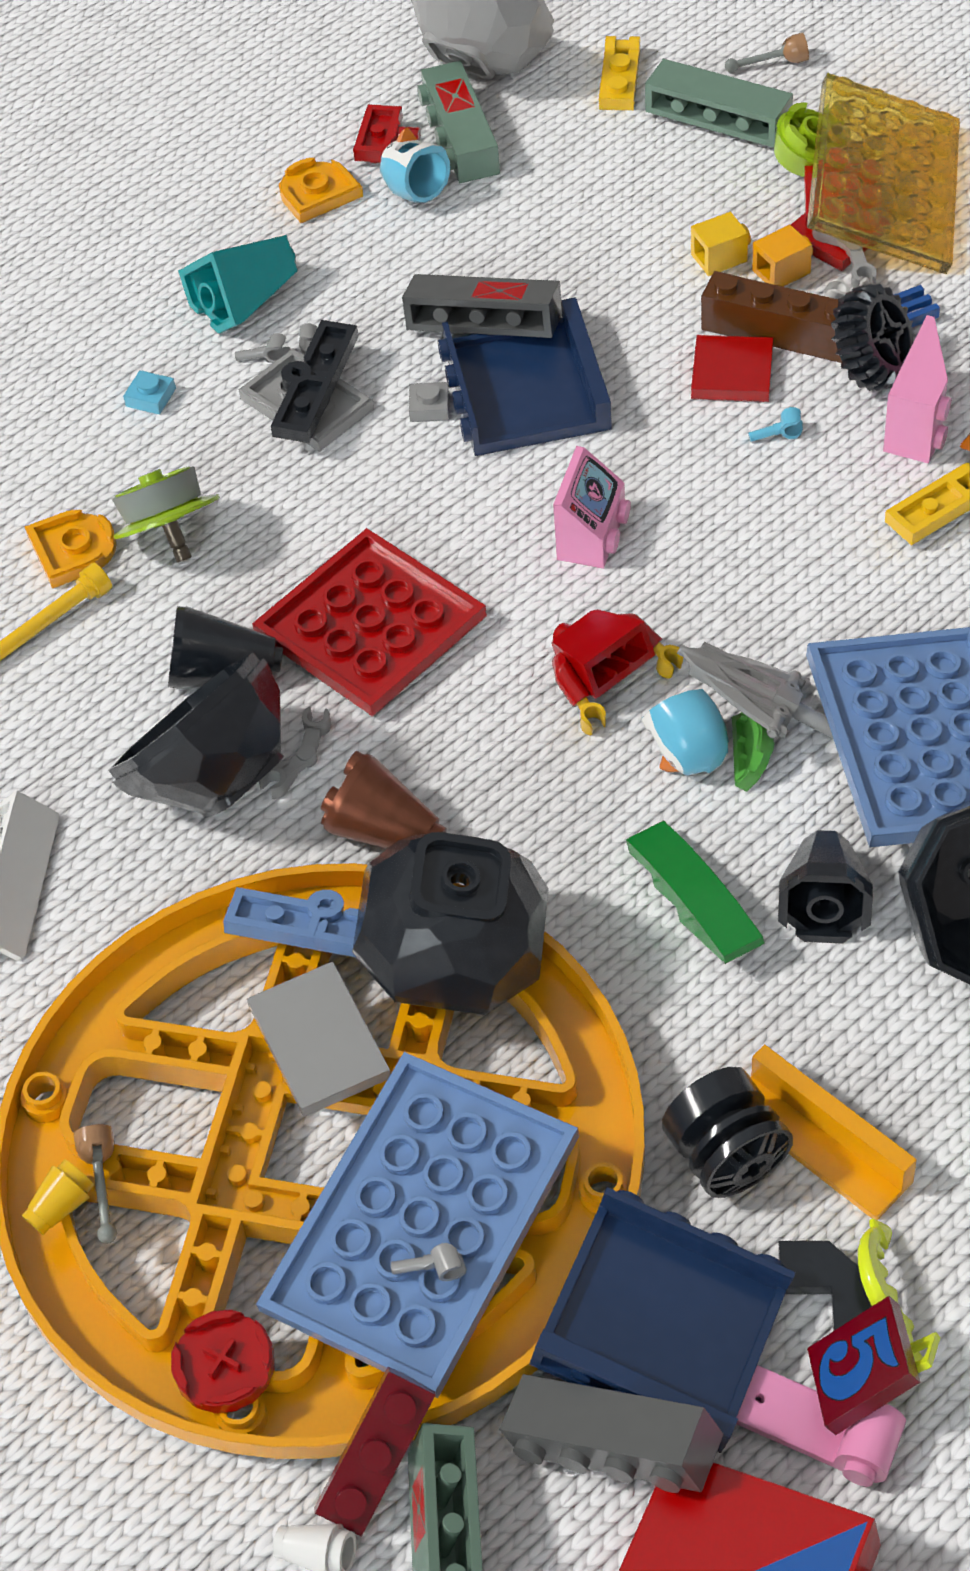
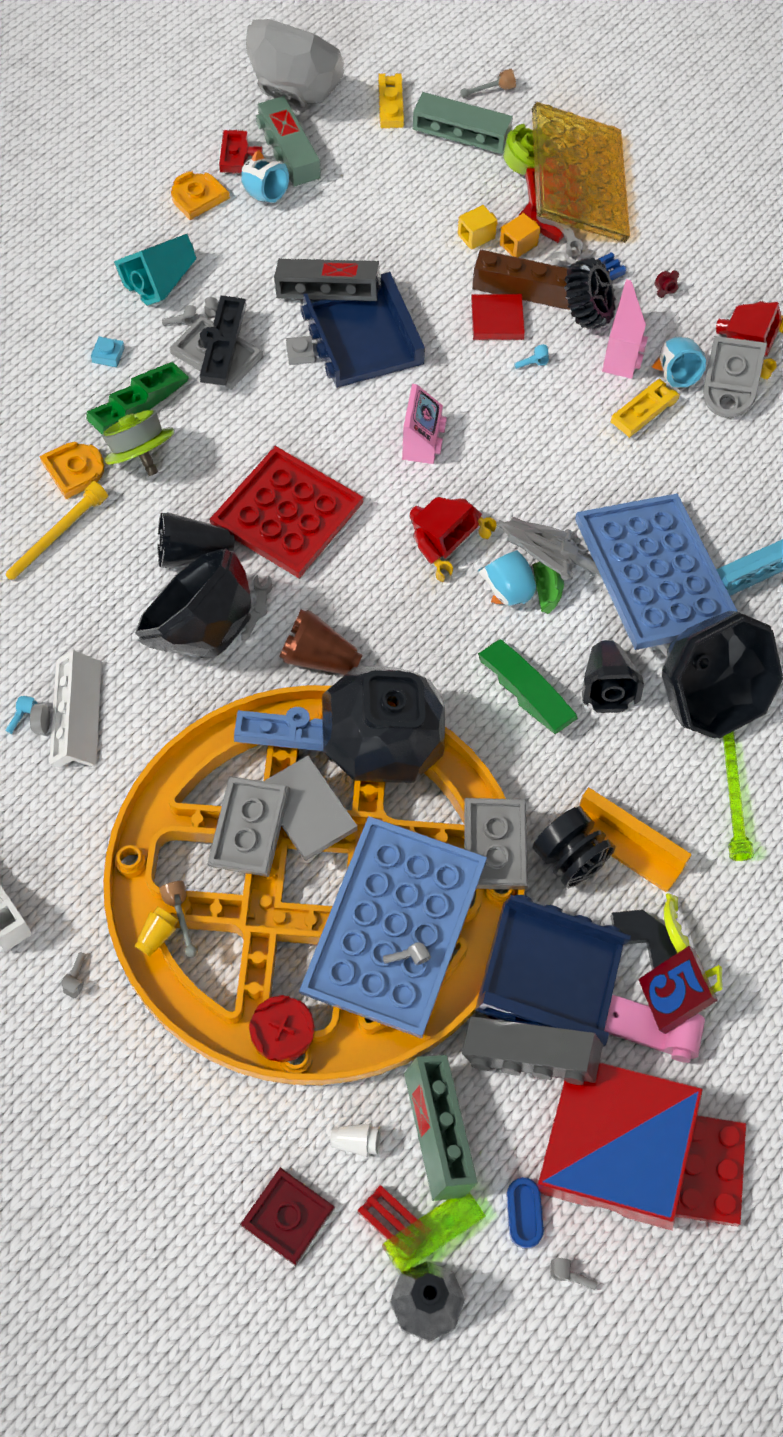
camera: 15 degrees left, 10 degrees up
dark red plate [314,1366,436,1537] -> none
none -> green slope [86,362,189,434]
none -> light grey tile [207,776,290,877]
none -> light grey tile [464,798,528,890]

